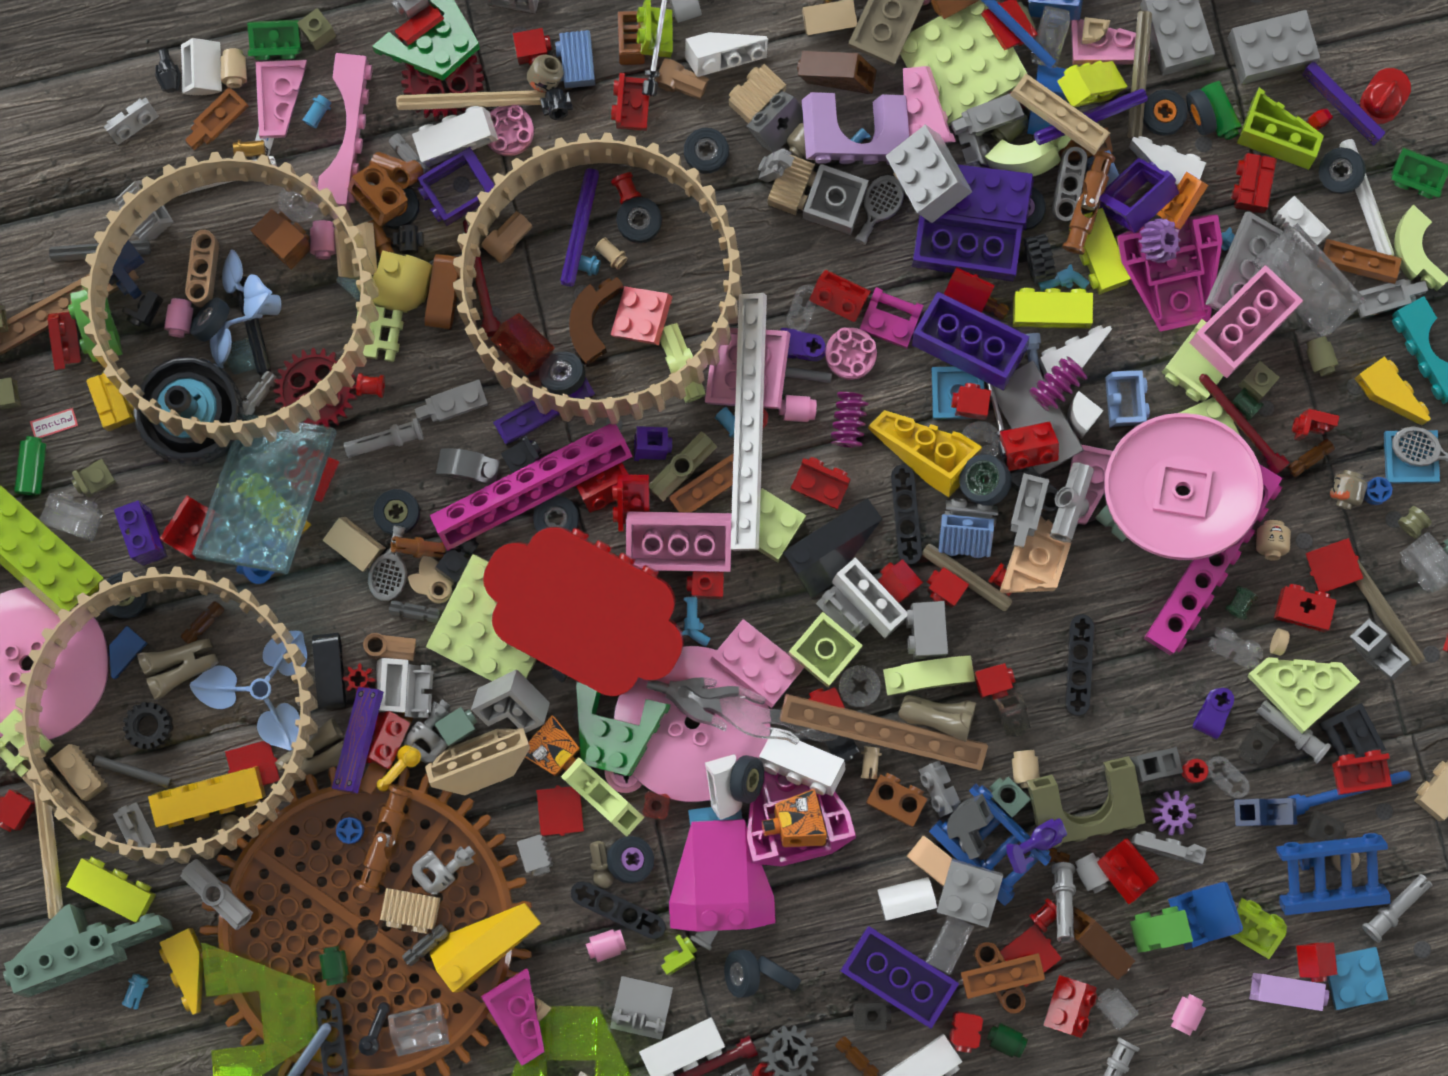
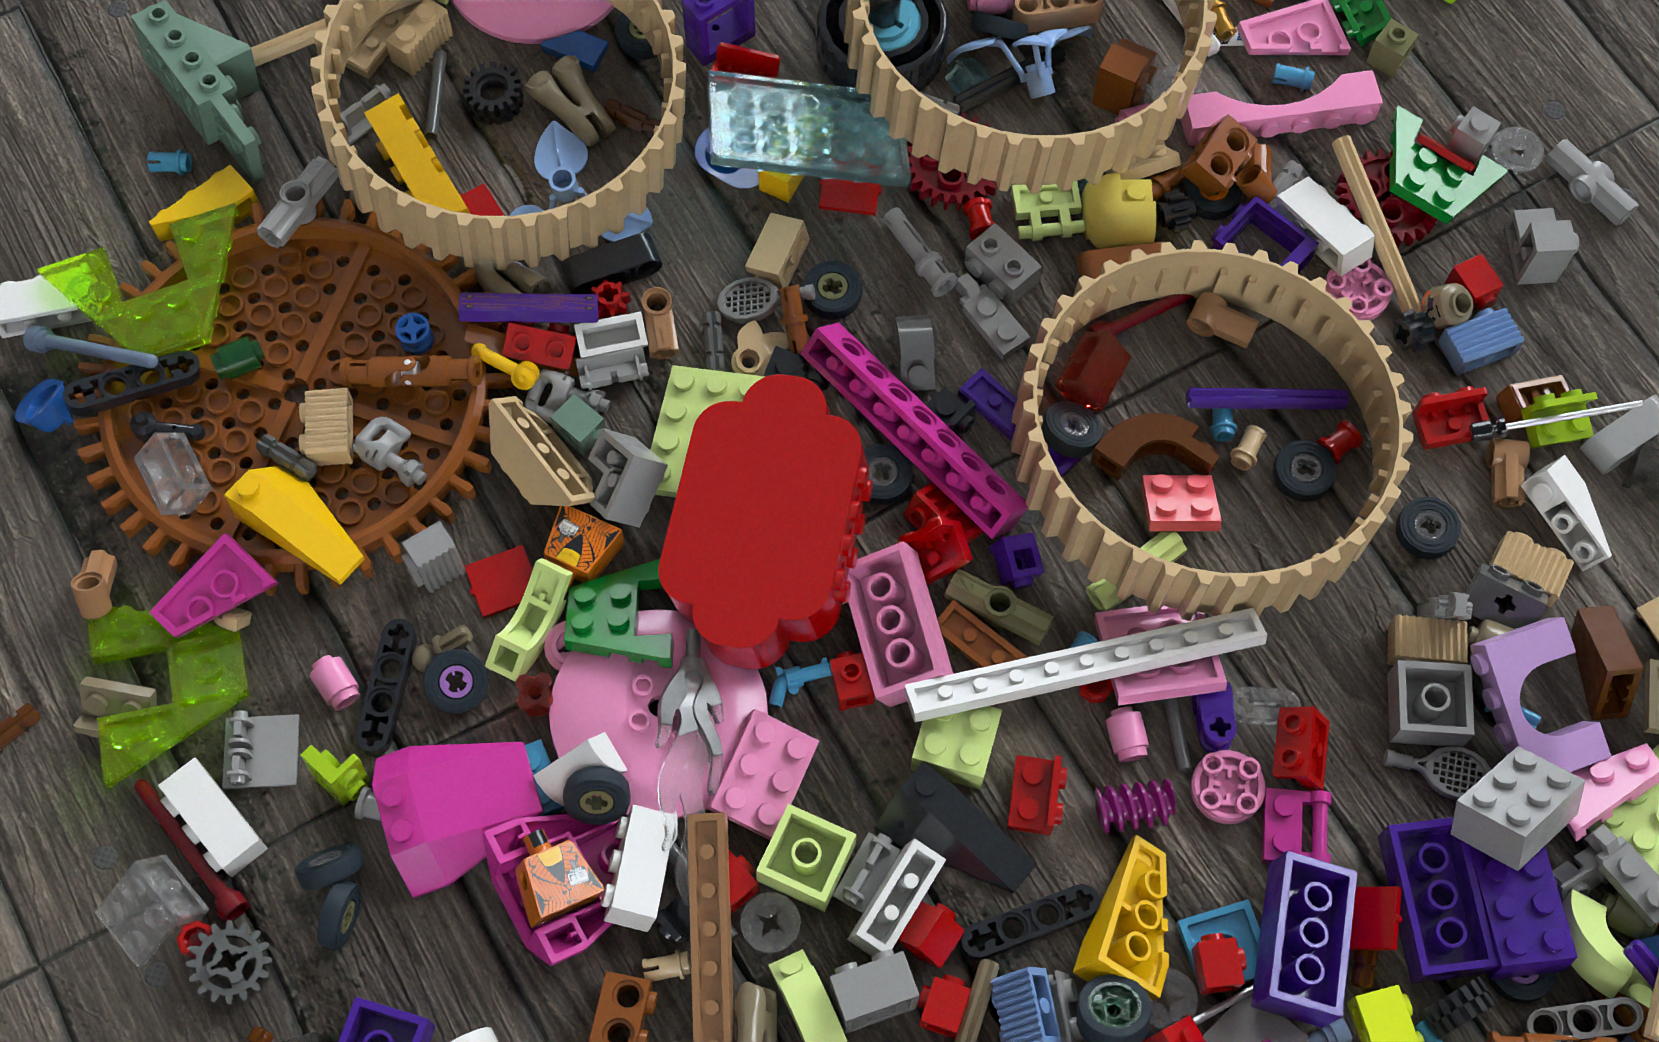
camera: 70 degrees right, 15 degrees down
neon yellow brick [66,856,156,923] -> none
none -> light grey brick [964,223,1042,306]

